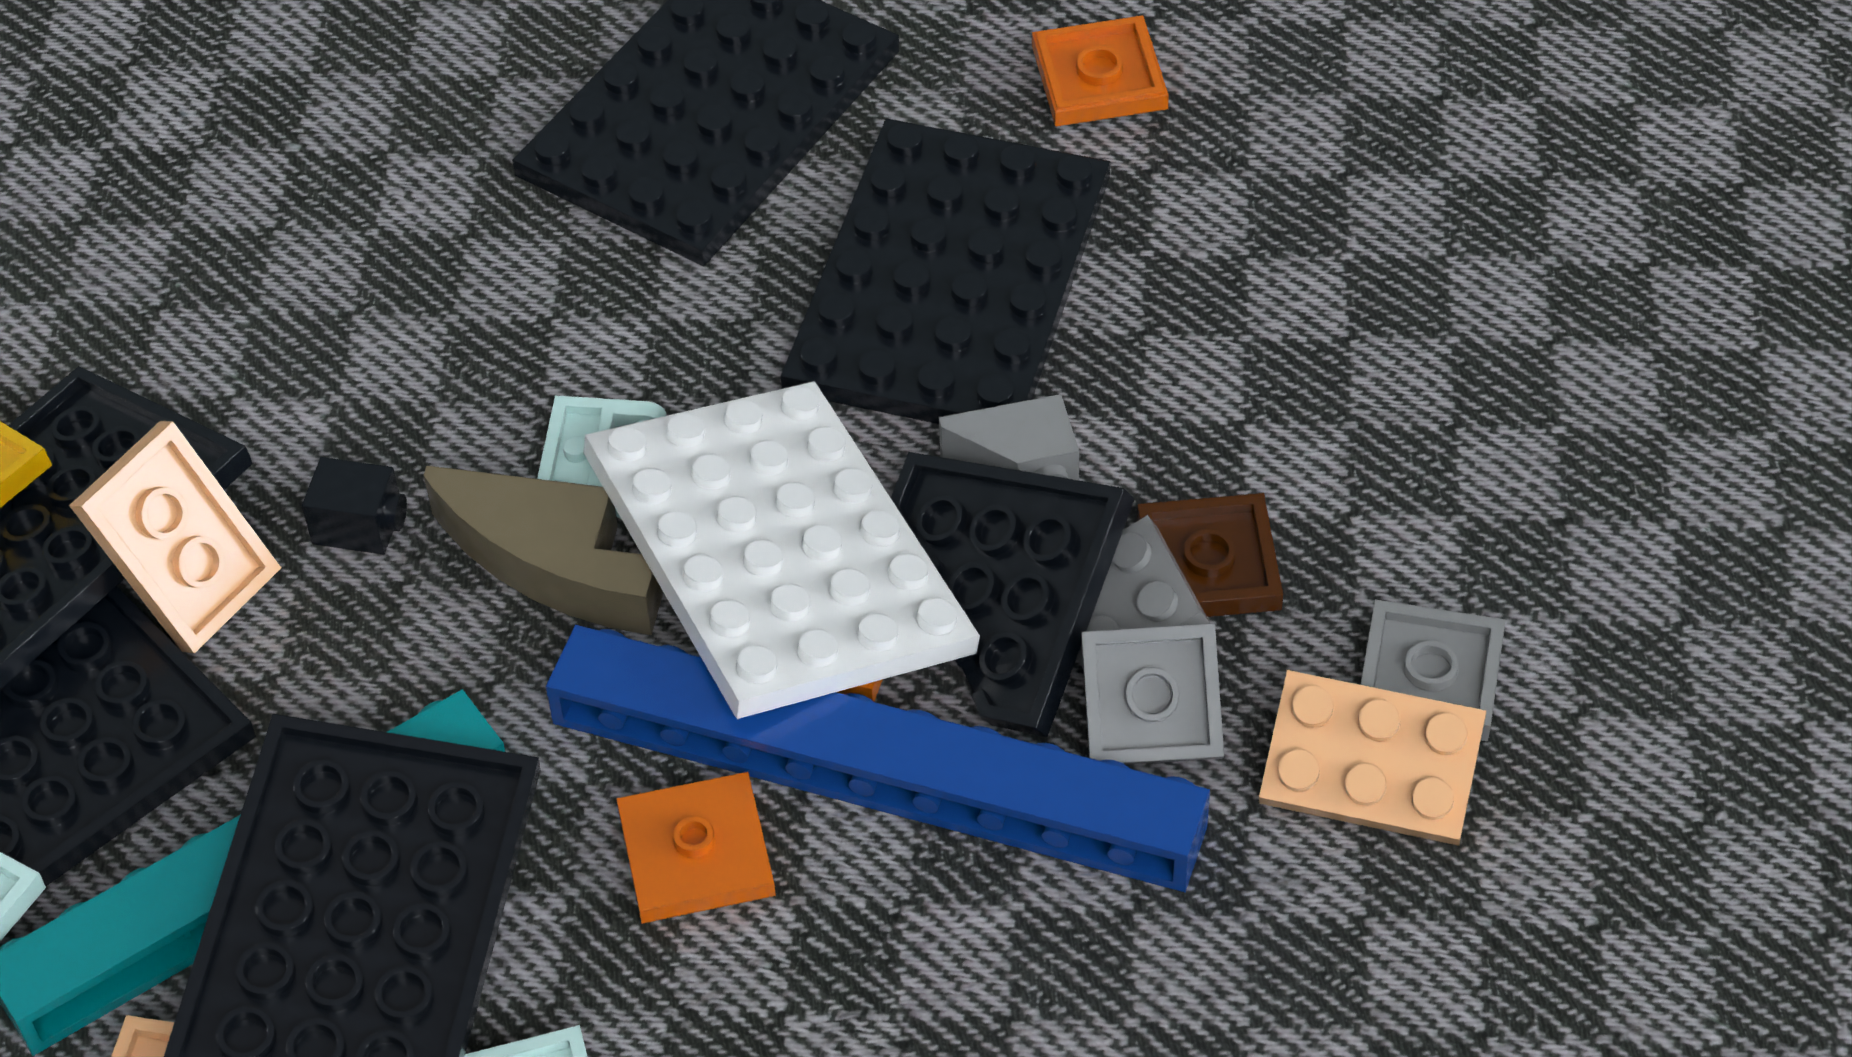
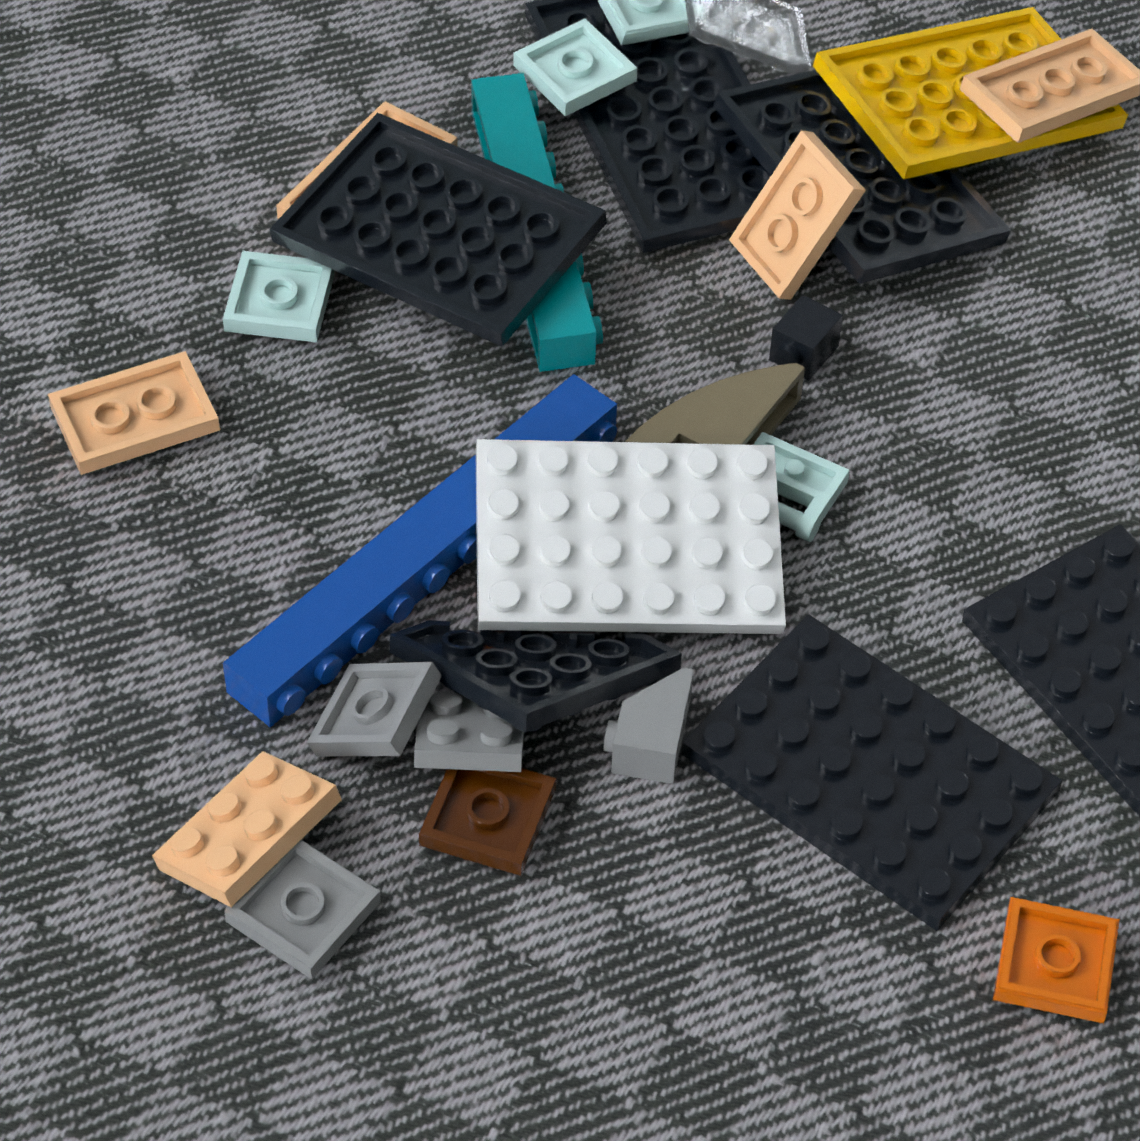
camera: 110 degrees right, 0 degrees up
orange plate [616,772,776,924] -> none

